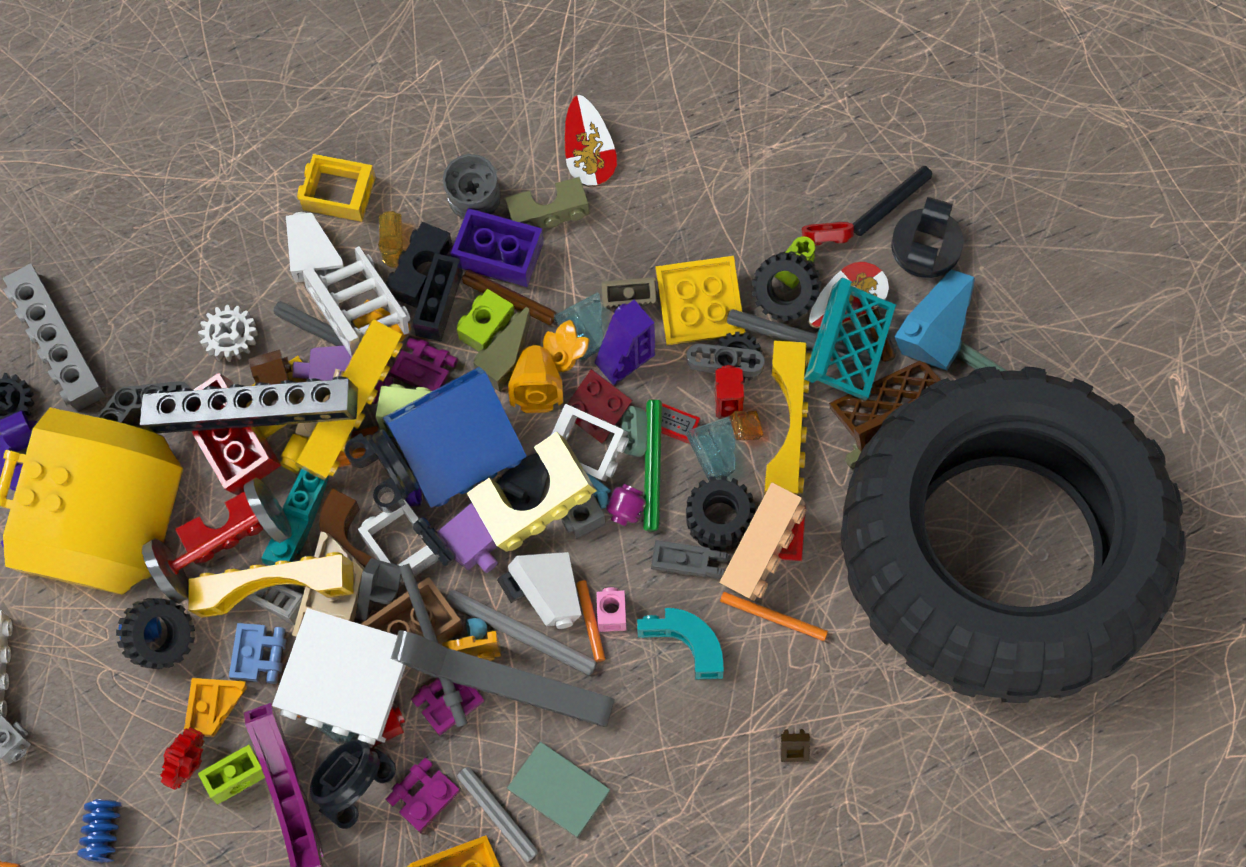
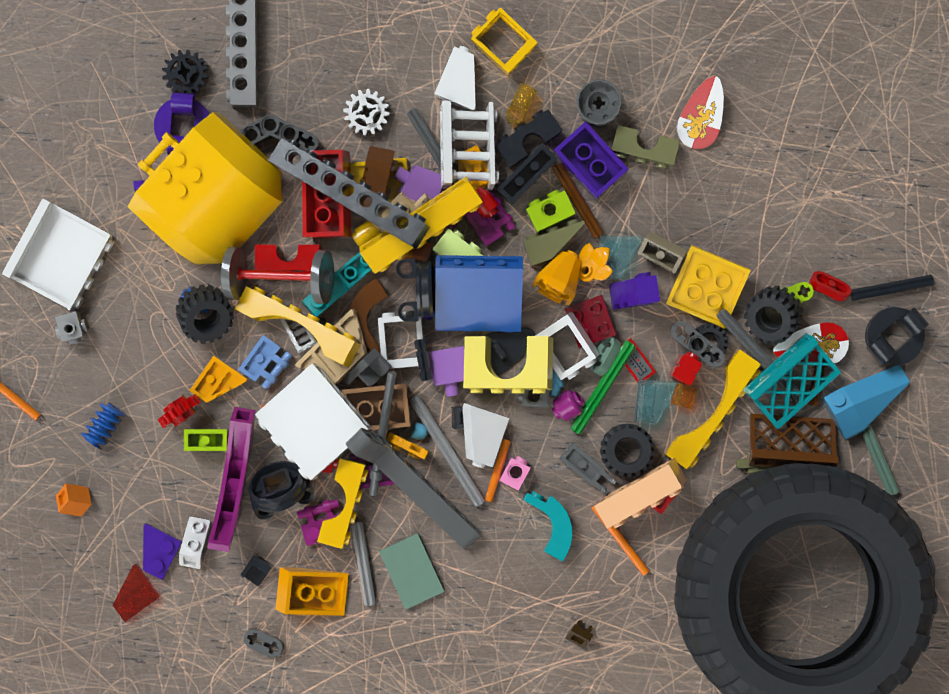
camera: 20 degrees right, 20 degrees up
none -> yellow arch [317,458,368,549]
none -> red brick [476,186,500,219]

